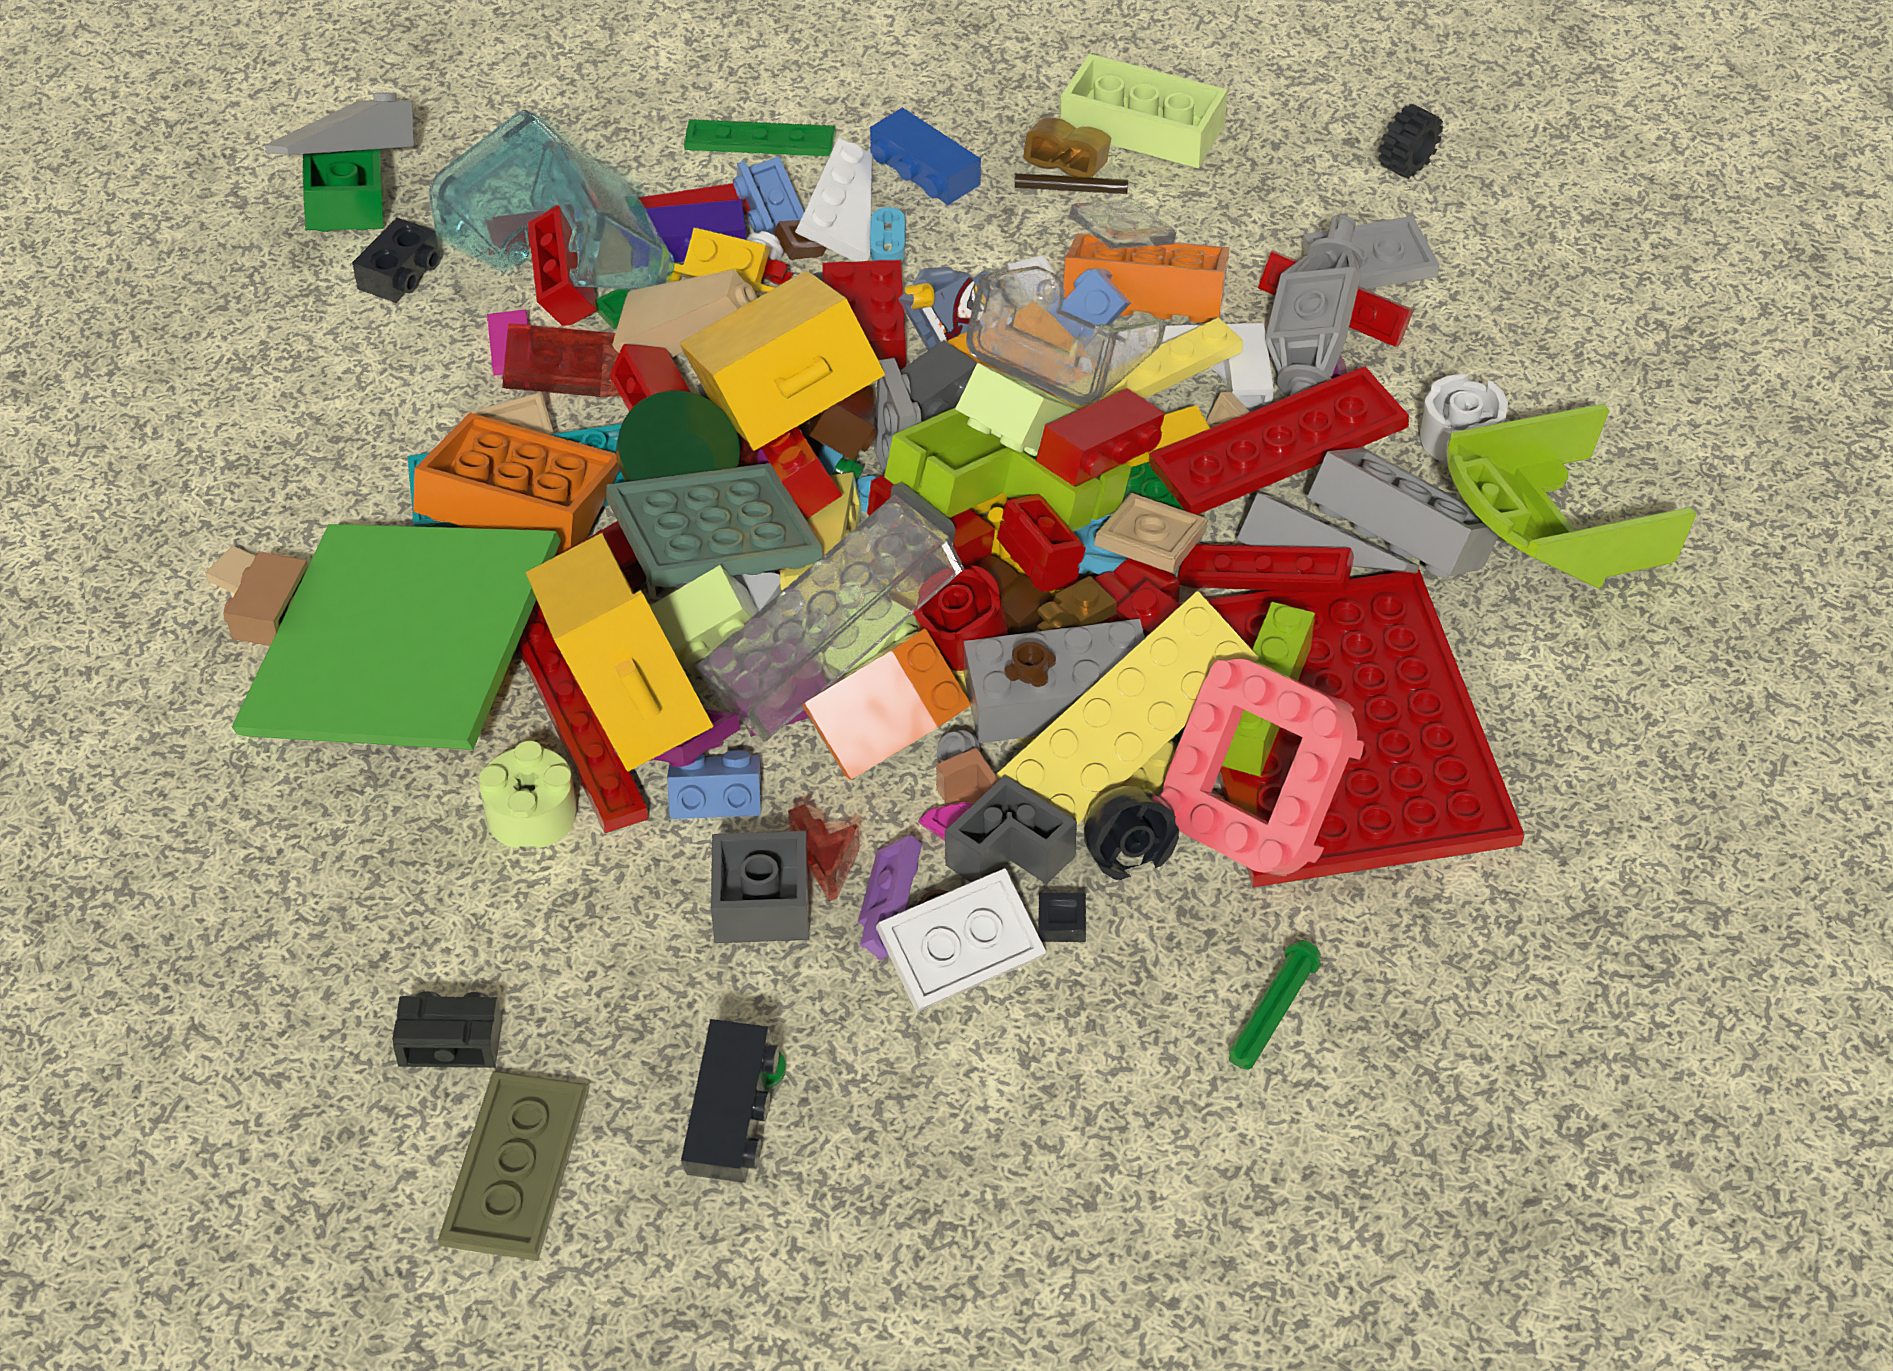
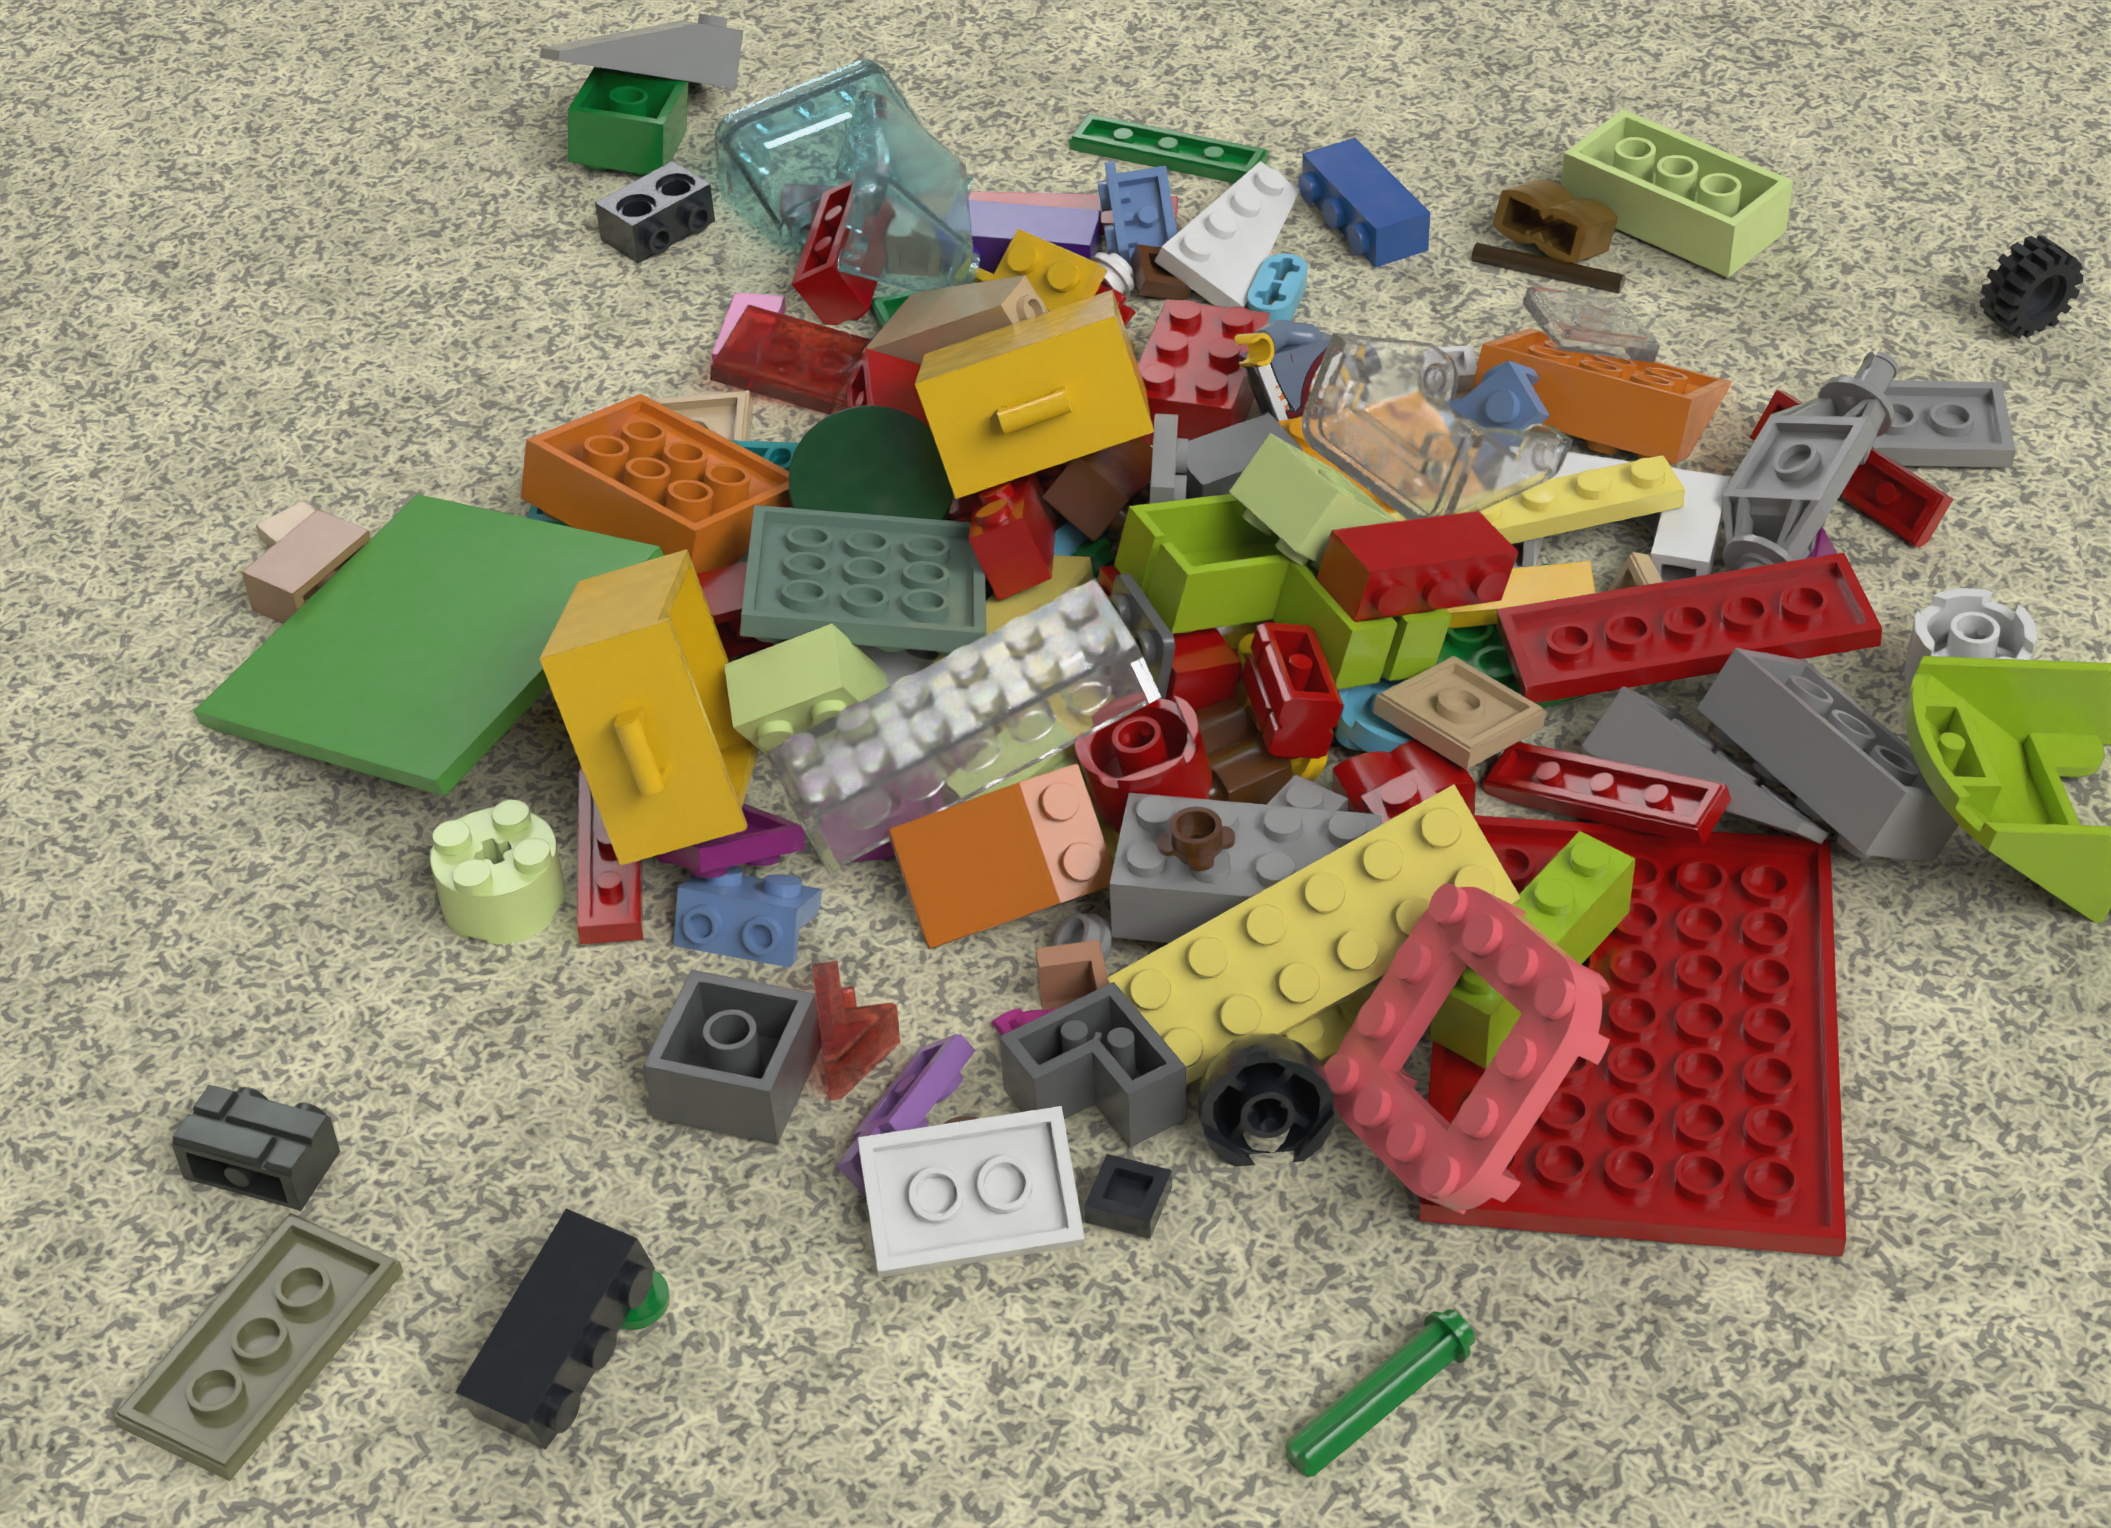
camera: 20 degrees right, 5 degrees down
pearl gold plate [1037,576,1117,631] -> none

